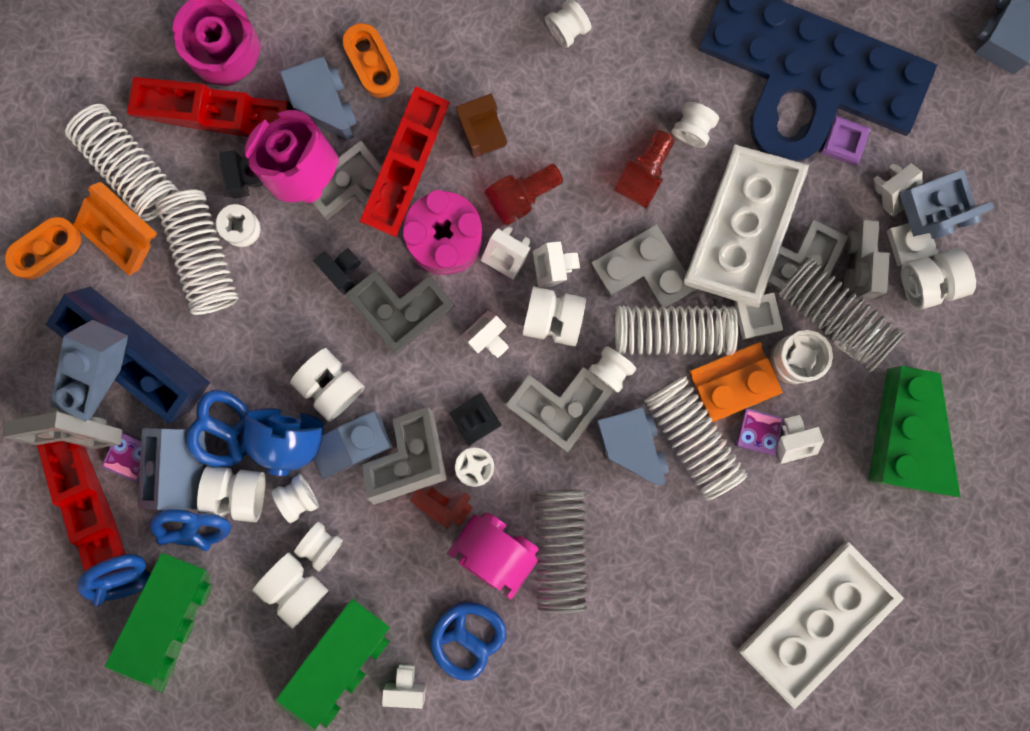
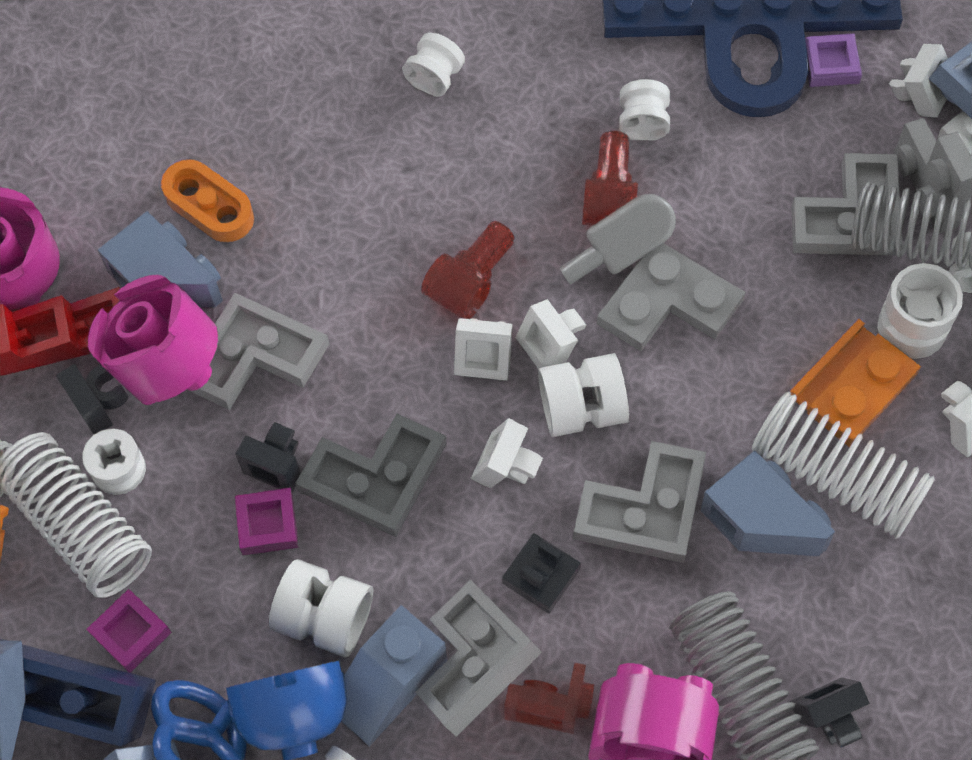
camera: 15 degrees left, 20 degrees down
red slope [359,86,450,238] -> none
dark pink brick [403,190,483,275] -> none
white wheel [455,448,494,487] -> none
reddish brown panel [456,93,507,159] -> none
white wheel [588,346,636,394] -> none
white piece [615,305,738,356] -> none
white tile [684,145,809,308] -> none
white plate [734,293,783,340] -> none
tile [735,409,784,456] -> none
none -> magenta plate [86,589,172,673]
none -> magenta plate [235,488,299,556]
none -> light grey piece [559,194,676,285]
none -> black tile [789,678,870,748]

